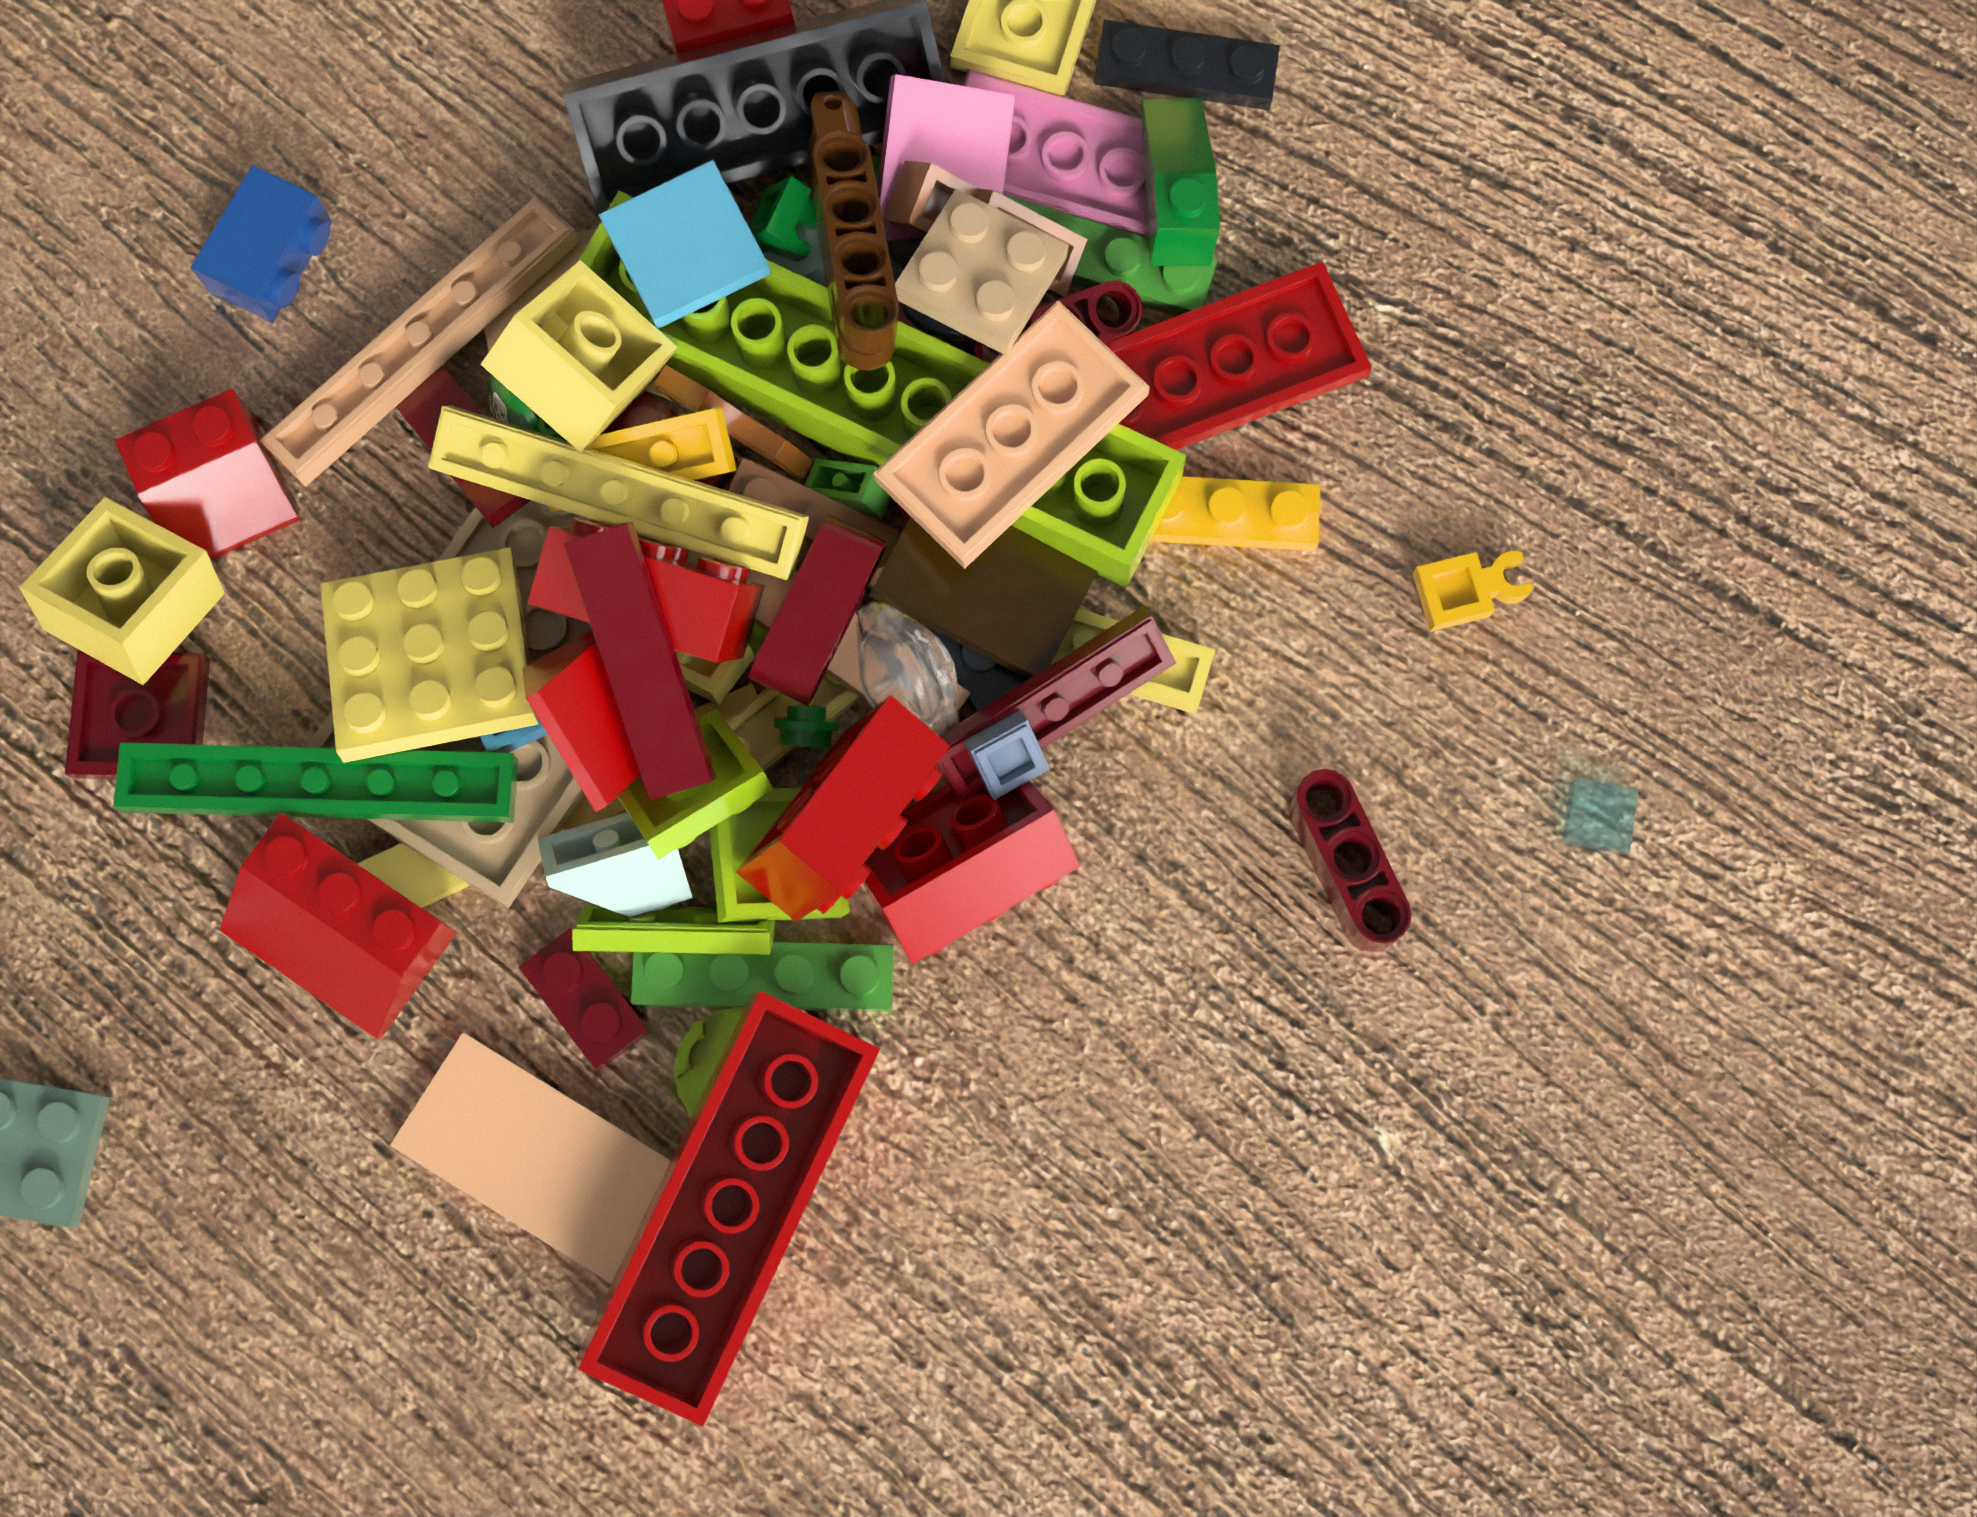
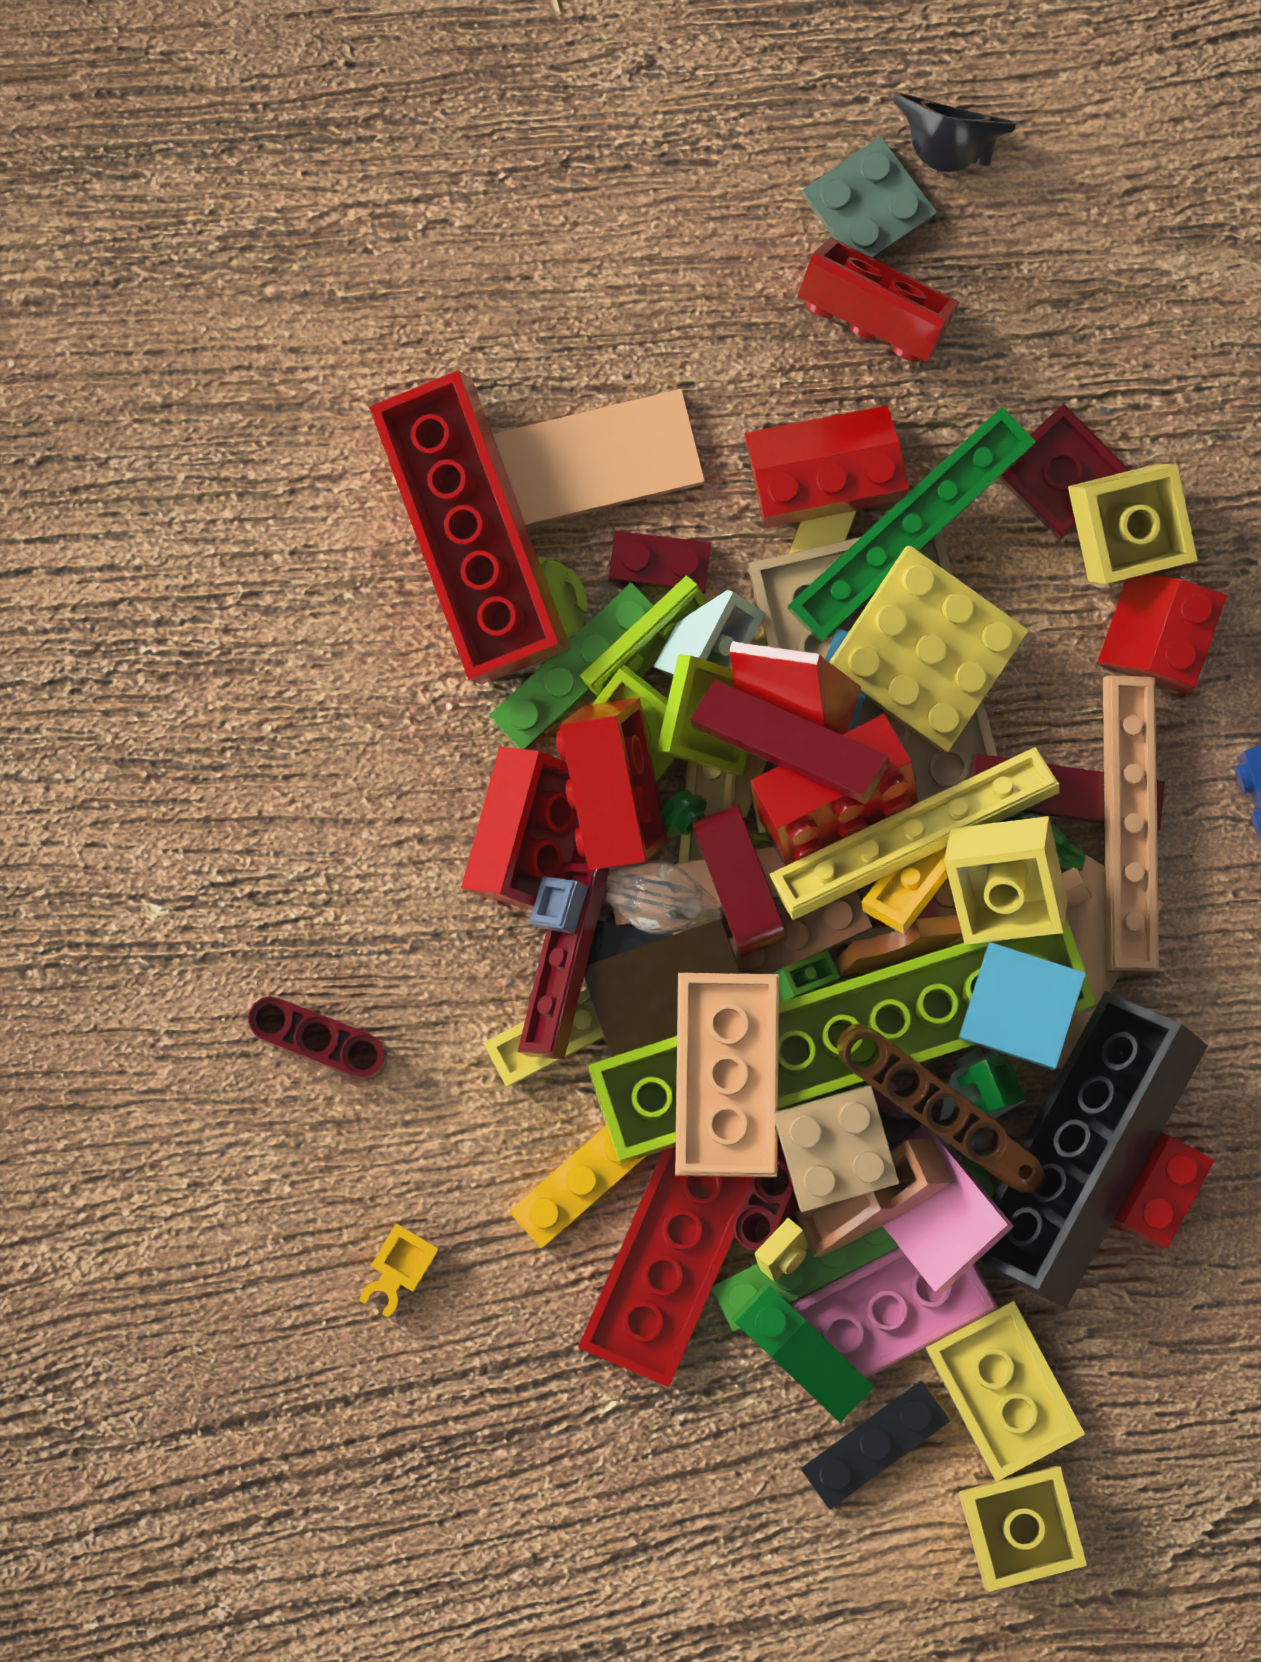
camera: 140 degrees right, 5 degrees up
clear light blue tile [1562,778,1638,855] -> none
none -> light yellow plate [754,1218,809,1282]
none -> red slope [797,237,960,362]

